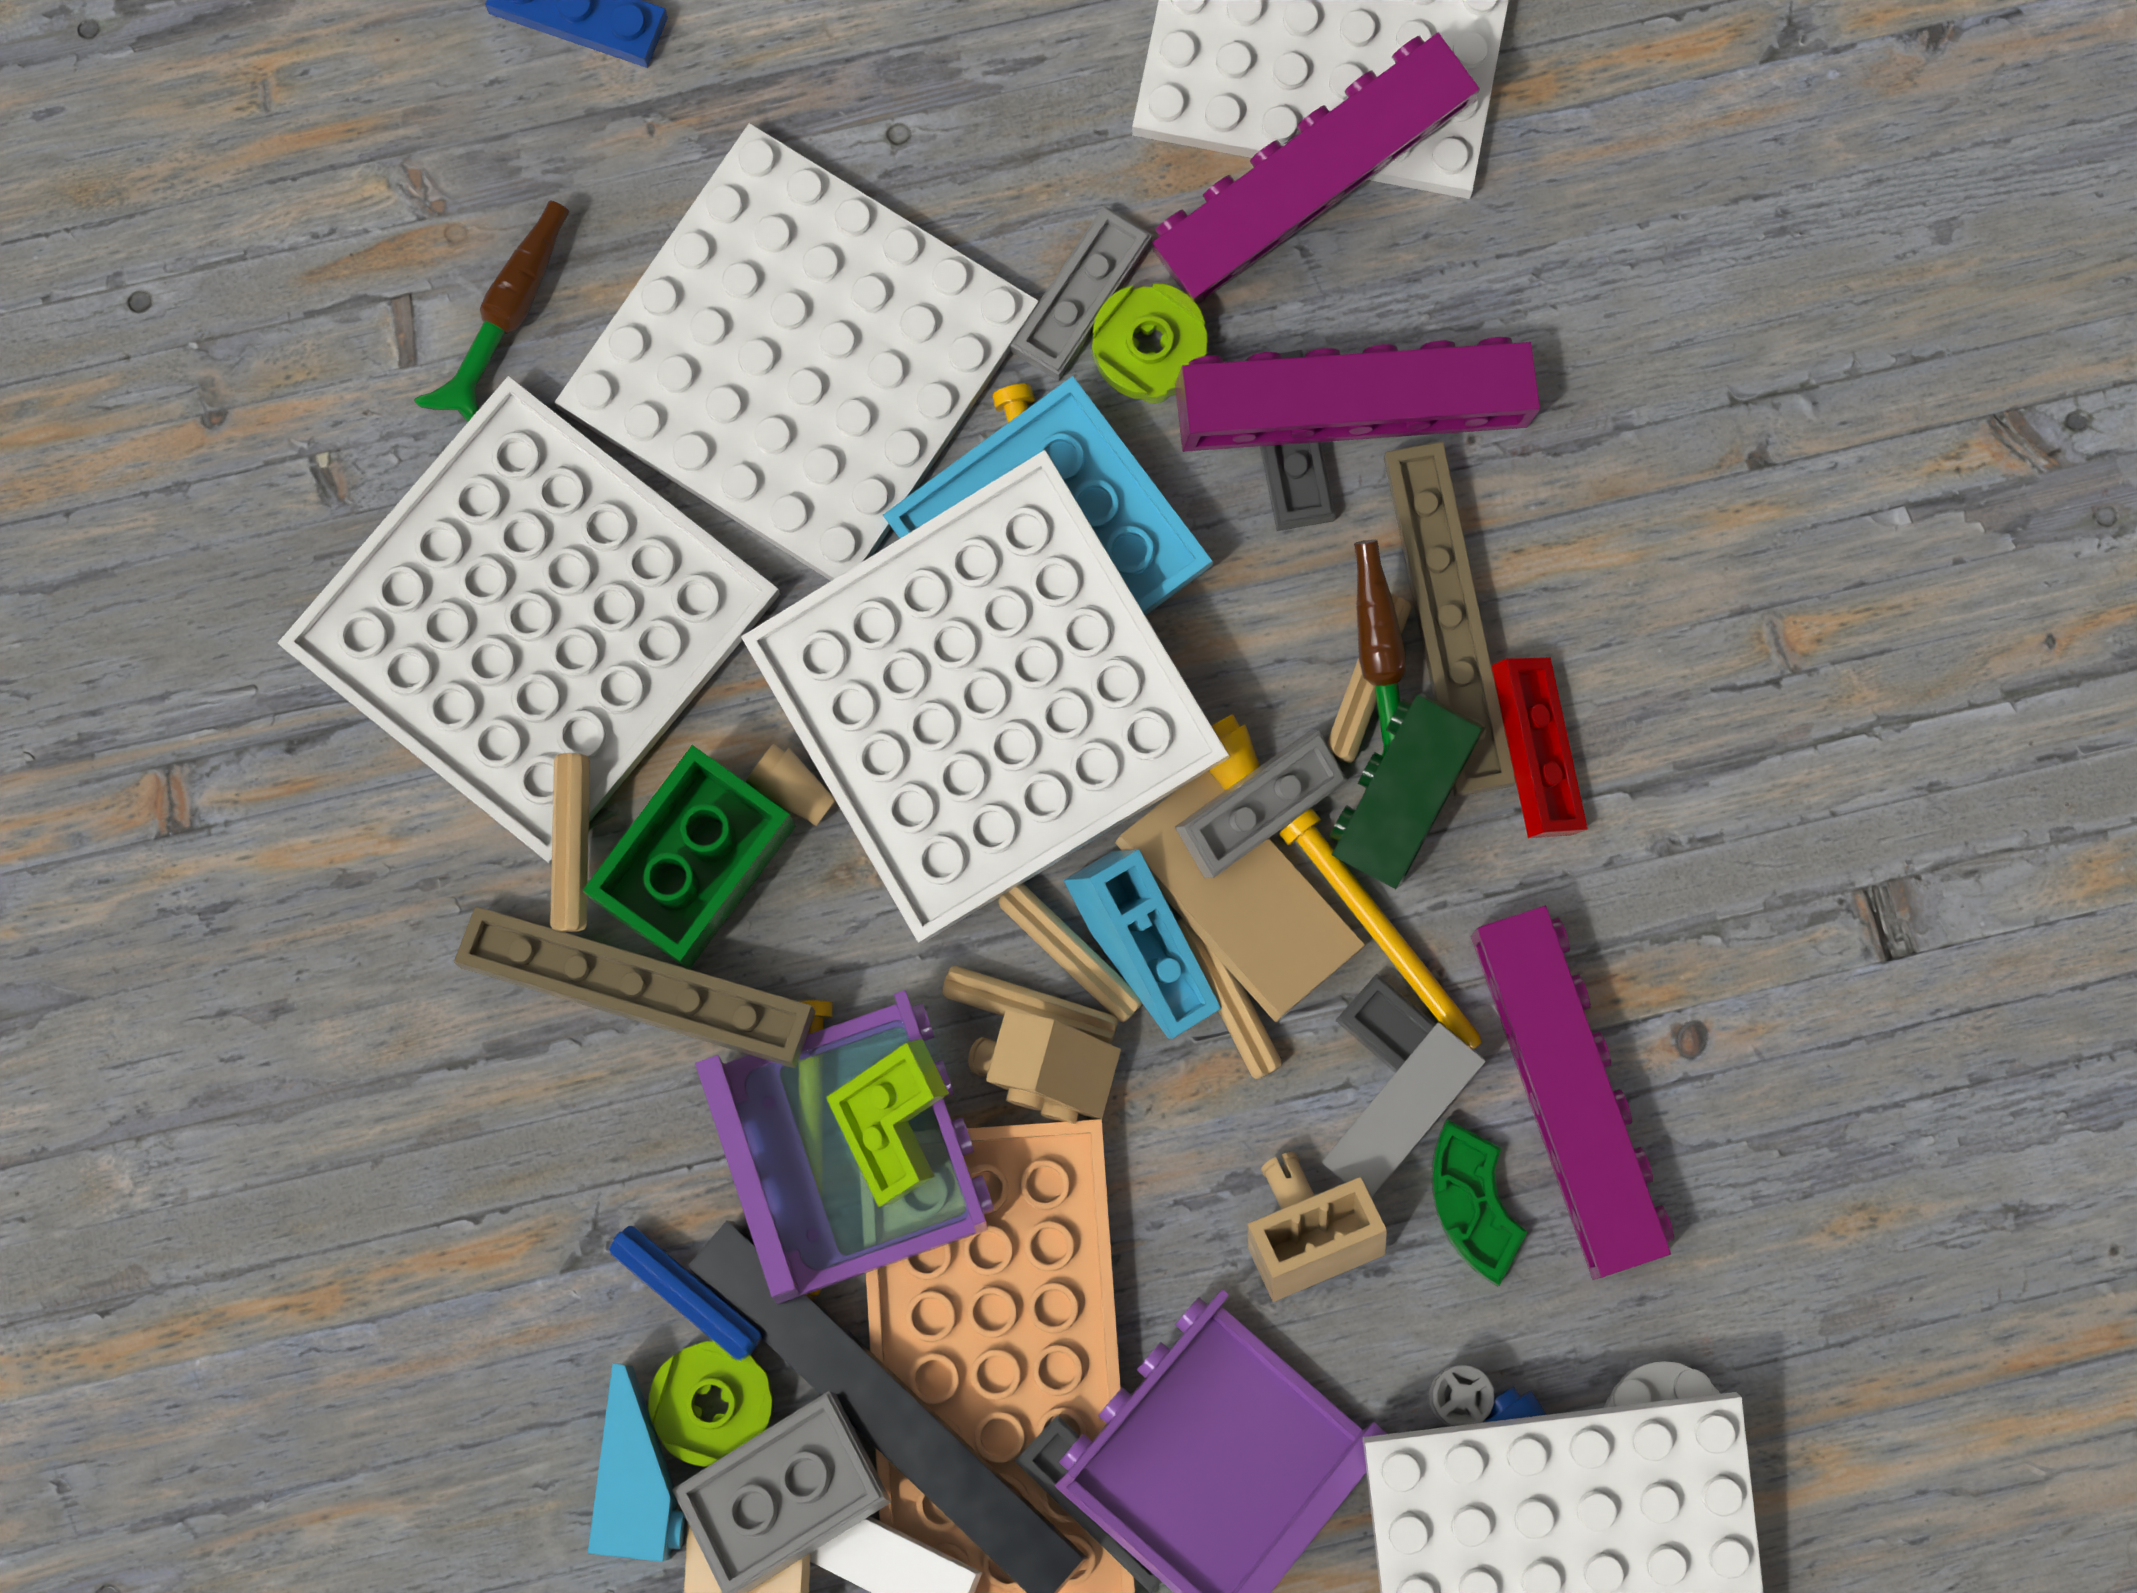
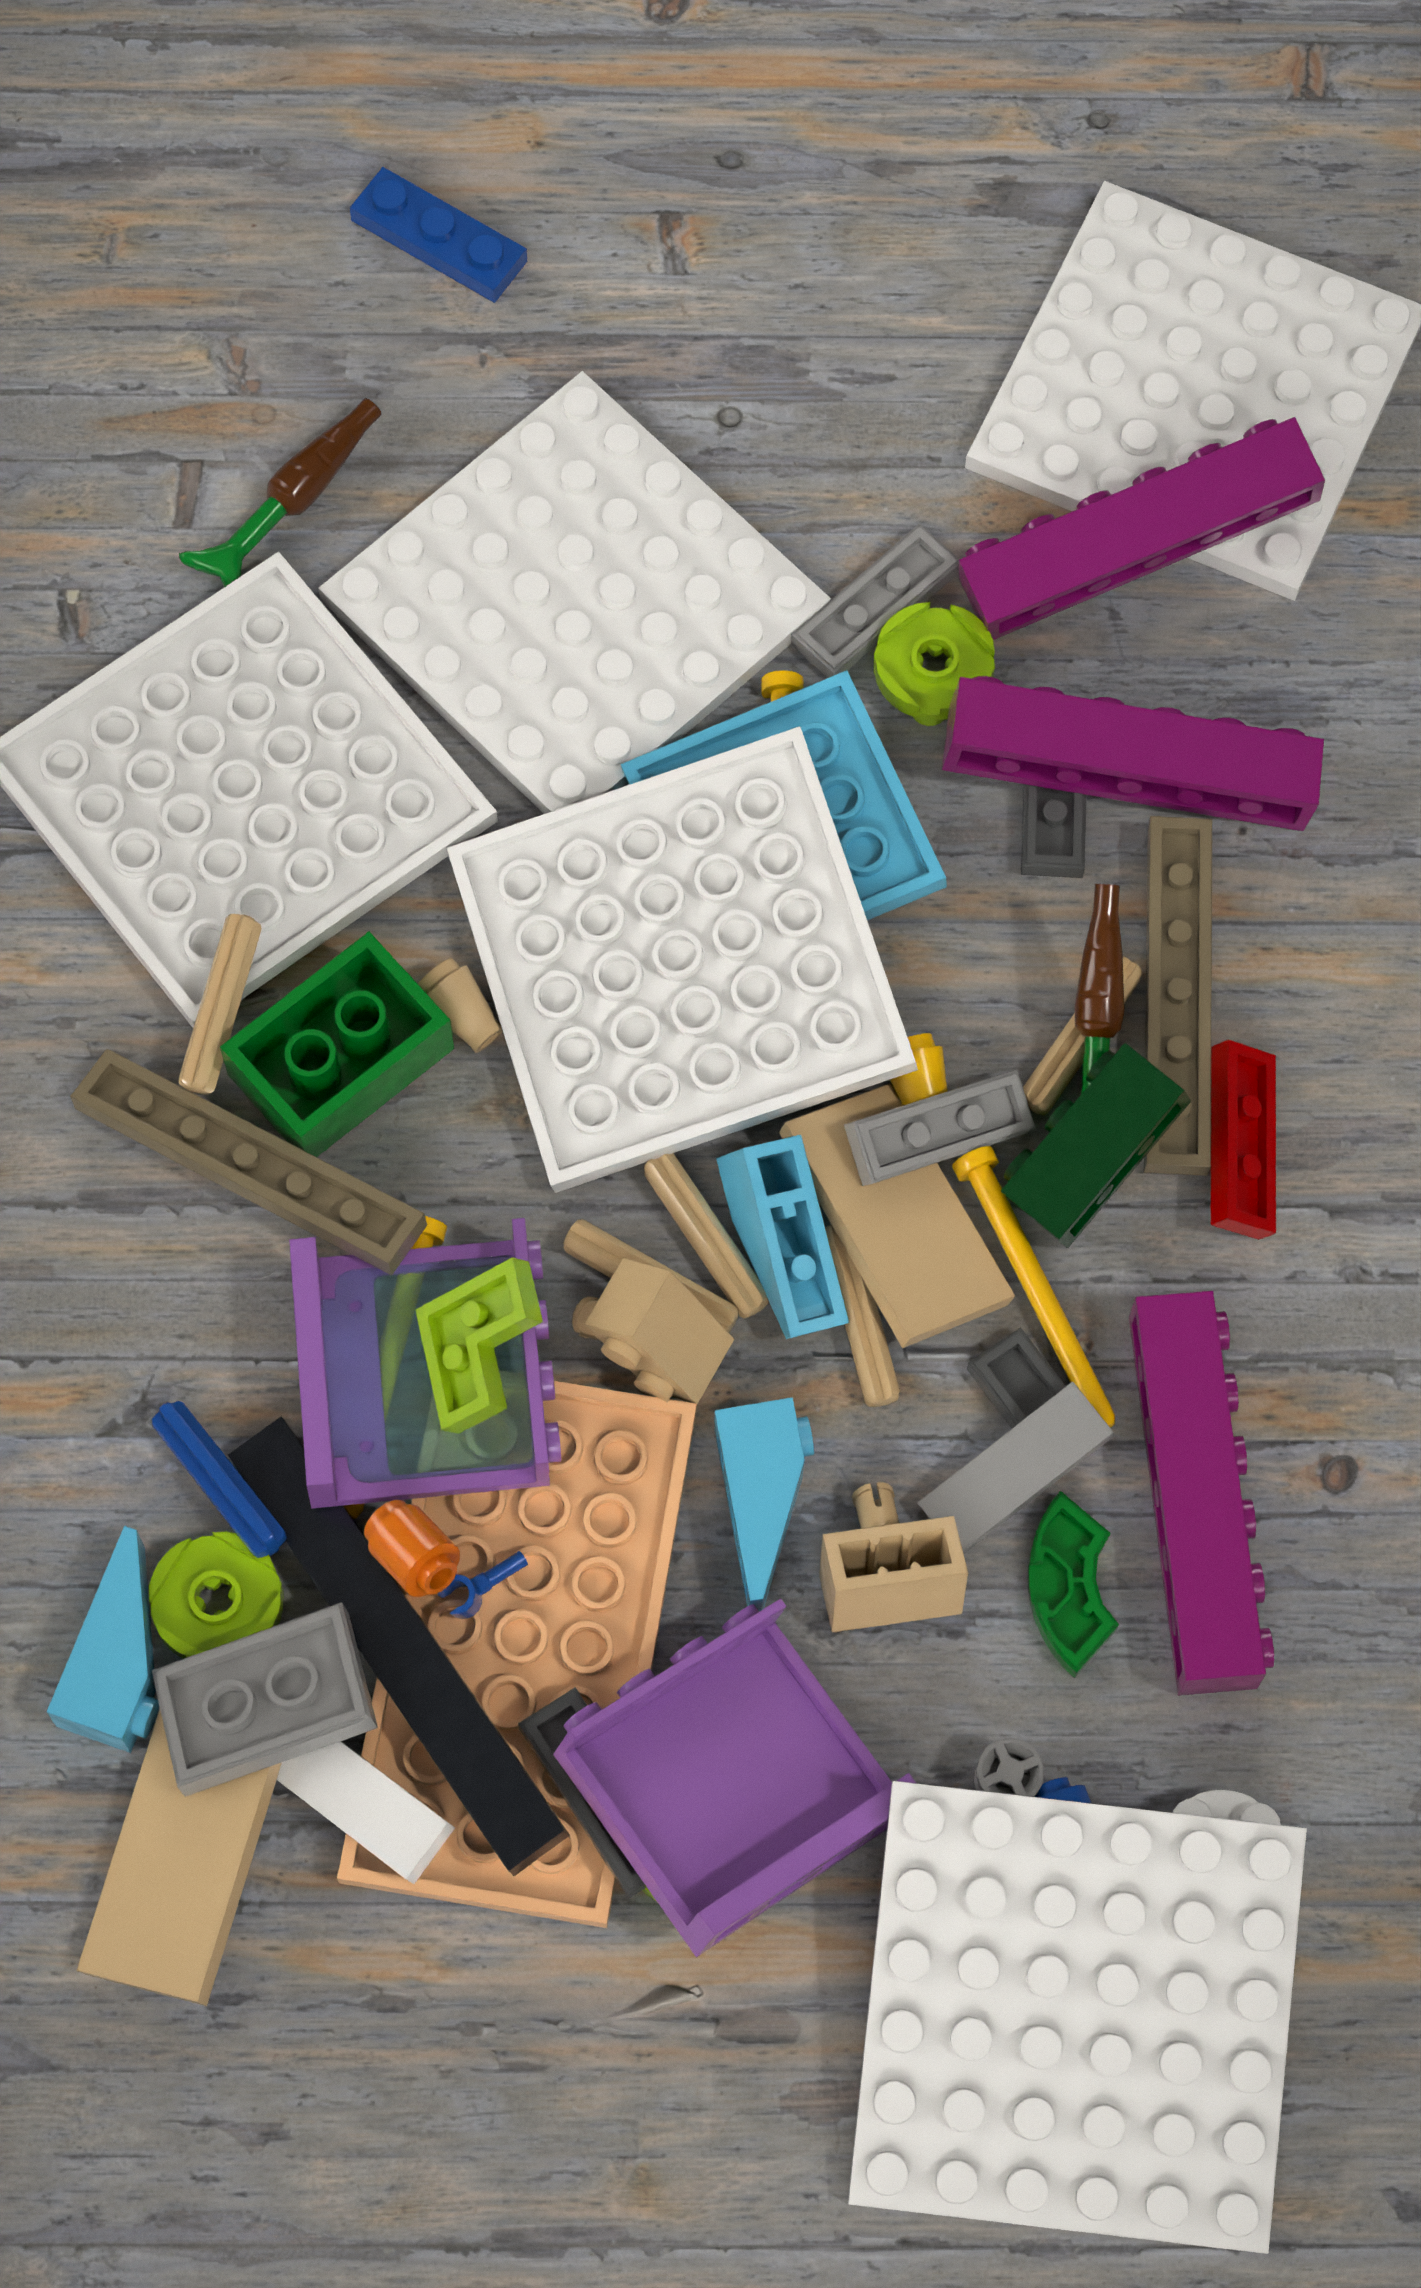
camera: 10 degrees right, 10 degrees down
none -> orange brick [364,1500,460,1597]
none -> blue hand [437,1551,528,1619]
none -> medium azure slope [714,1397,814,1611]

